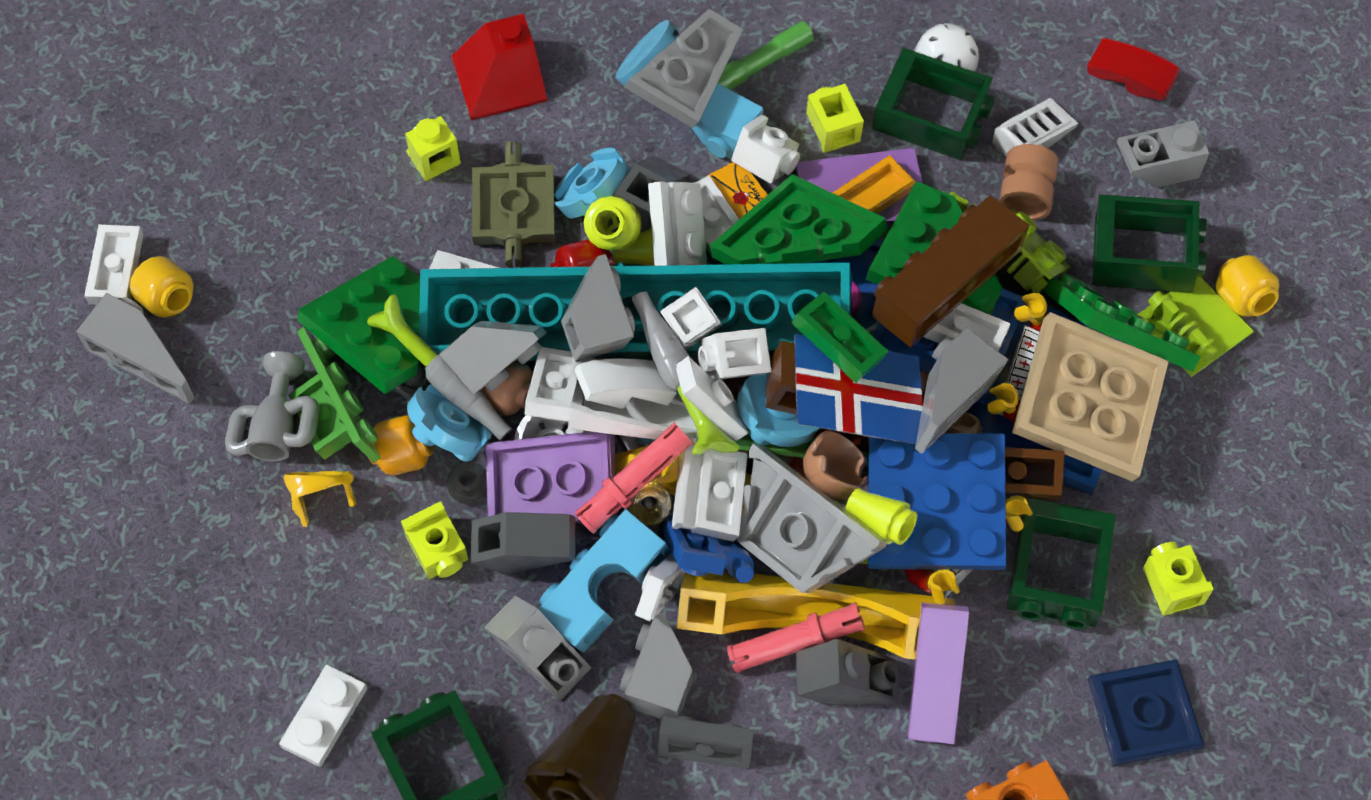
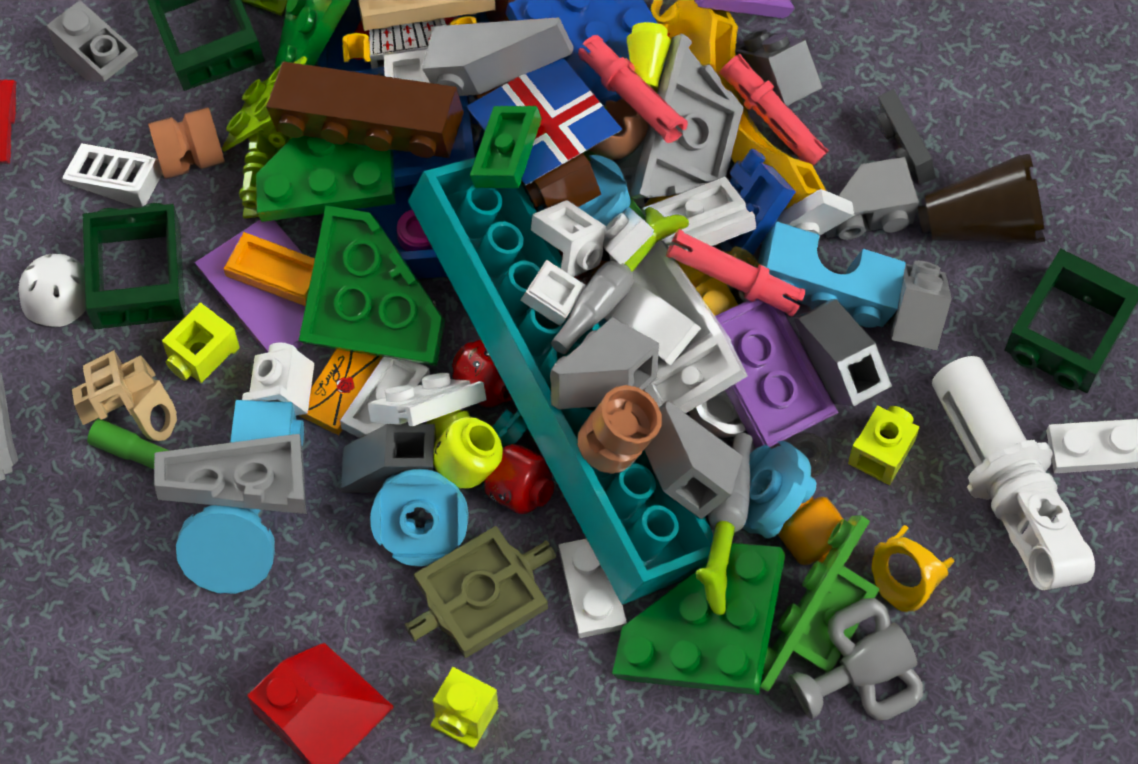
camera: 120 degrees left, 0 degrees up
none -> tan piece [72,350,177,441]
none -> coral pin [578,35,688,143]
none -> nougat wheel [578,385,662,474]
none -> white piece [932,356,1095,590]

